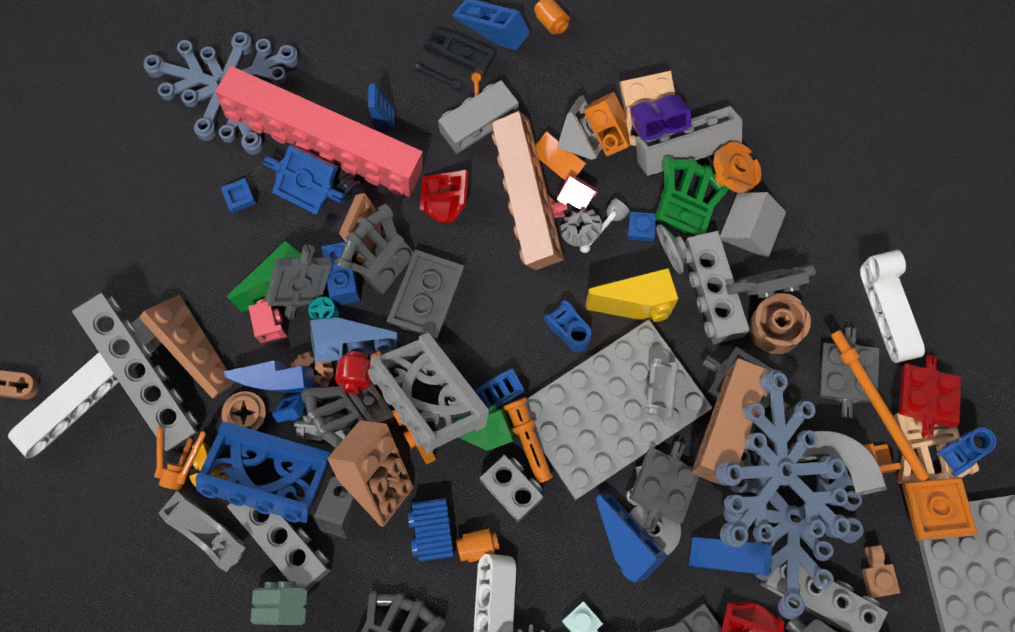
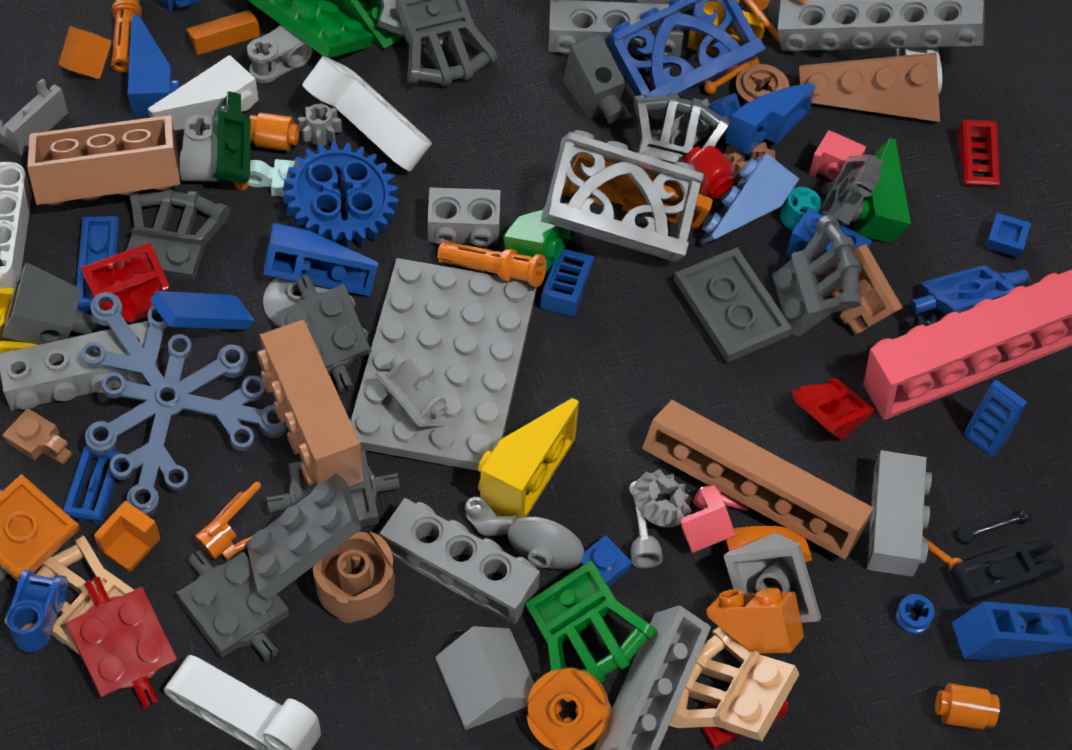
camera: 130 degrees right, 15 degrees down
nougat slope [327,420,414,527] -> none
blue brick [408,498,454,562] -> none
orange brick [456,528,500,563] -> none
blue piece [543,300,591,352] -> none
dark purple brick [630,95,691,140] -> none
sand blue plant [716,370,850,547] -> none
dark grey plate [726,265,816,298] -> none
light grey arch [787,431,888,496] -> none
orange bar [831,330,930,481] -> none
none -> blue tile [63,446,123,526]
none -> orange plant [194,482,261,561]
none -> dark grey plate [246,473,361,600]
none -> blue gear [283,142,398,248]
none -> light grey arm [465,497,517,536]
none -> blue bush [895,594,935,635]
none -> red slope [957,120,1000,187]

